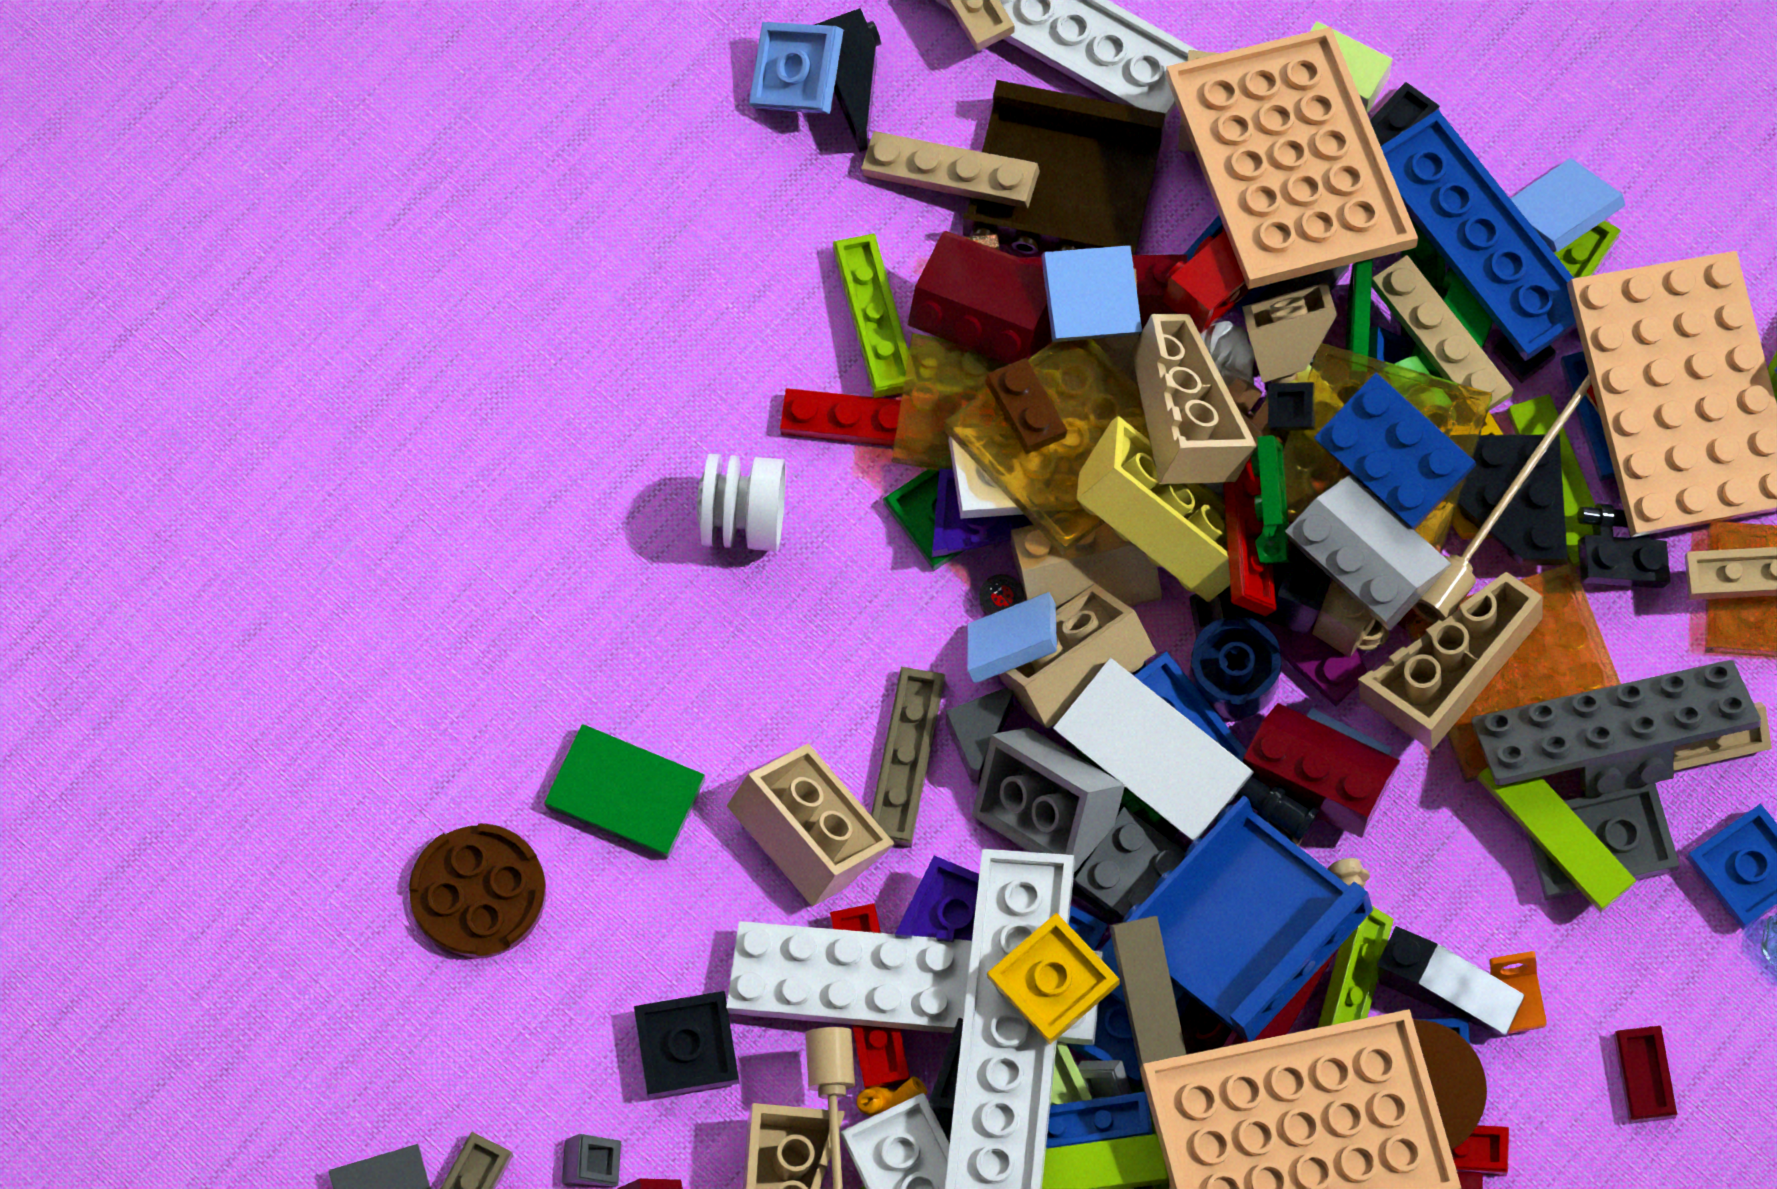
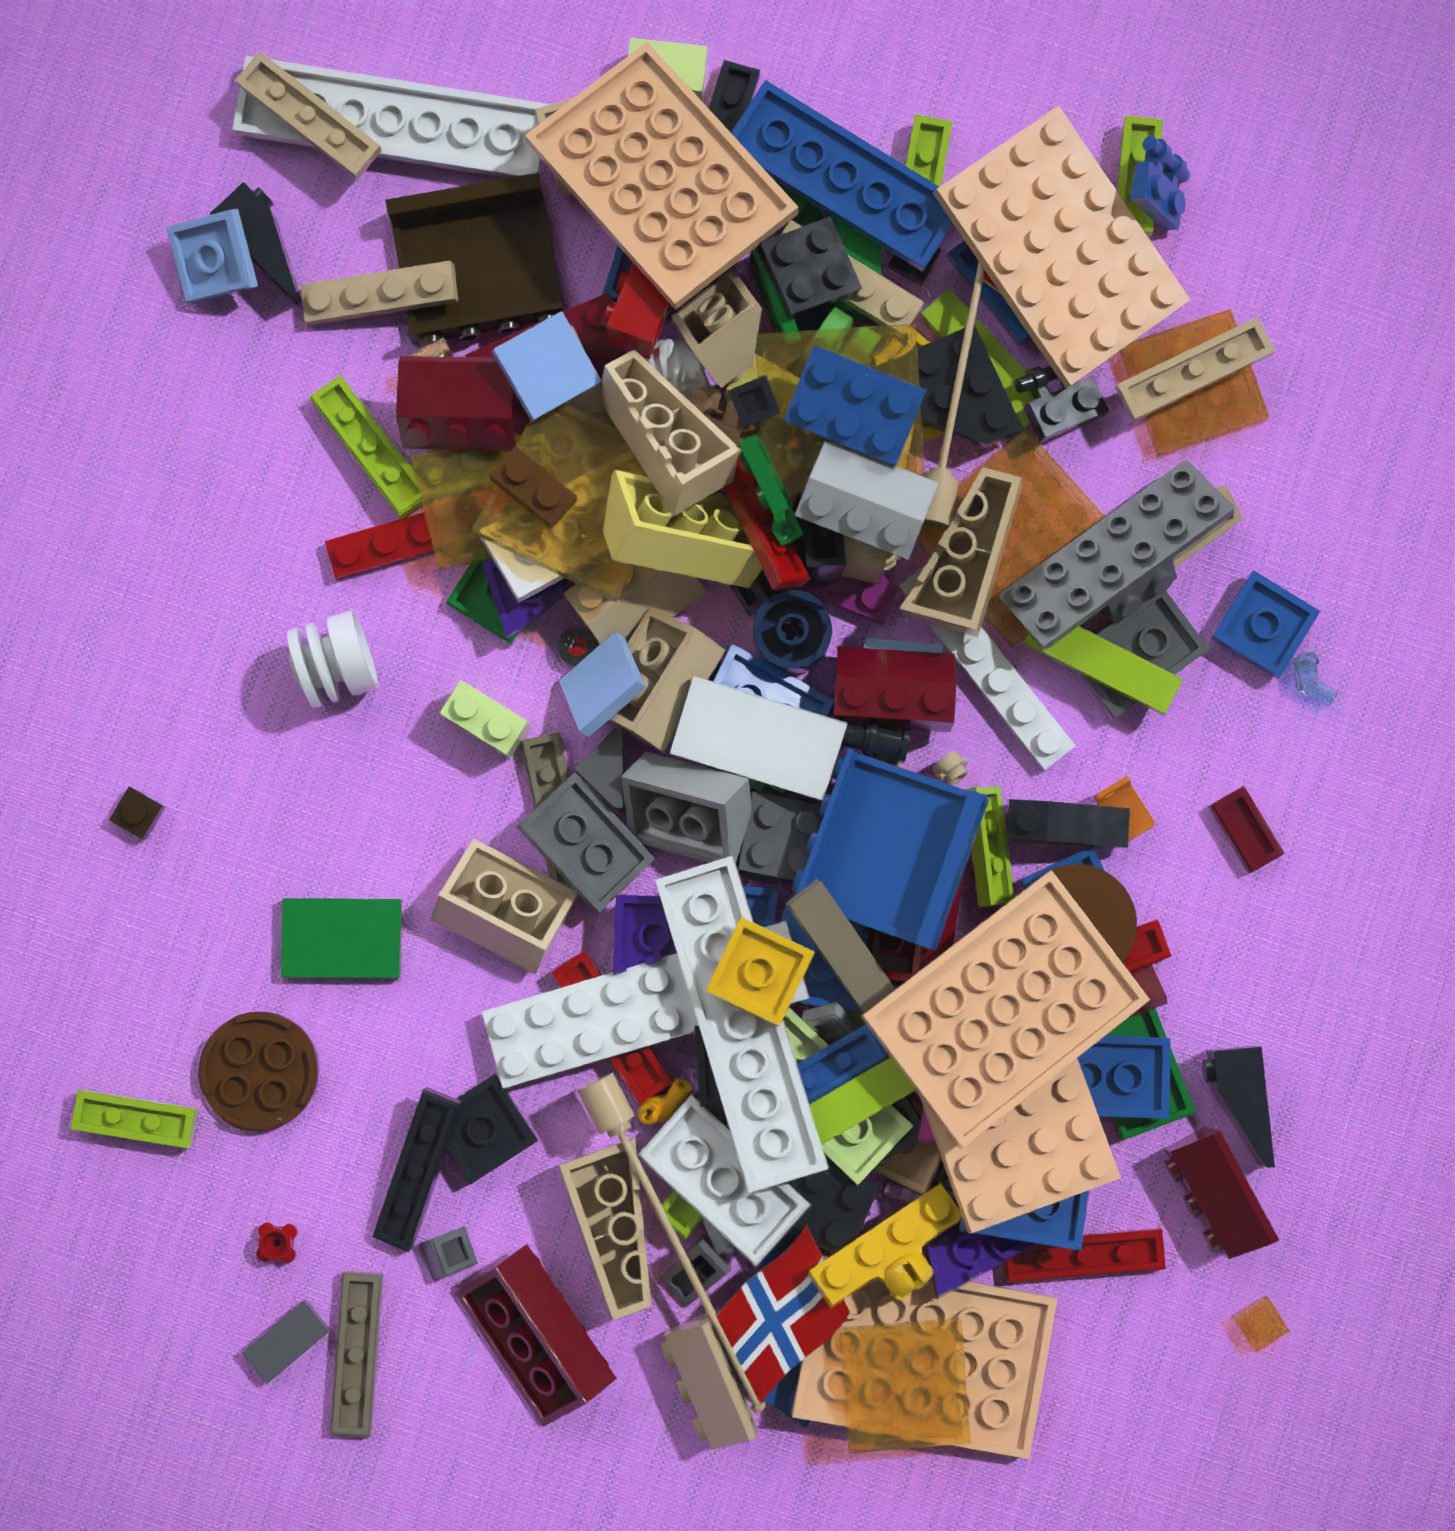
camera: 25 degrees left, 15 degrees up
light blue tile [1510,158,1626,252] -> none
none -> lime plate [71,1089,198,1148]
none -> dark brown plate [109,786,166,840]
none -> red plate [256,1222,298,1264]
none -> black tile [372,1087,463,1252]
none -> yellowish green brick [439,680,531,759]
none -> dark grey plate [516,772,655,914]
none -> black plate [757,217,862,319]
none -> white plate [898,564,1075,771]

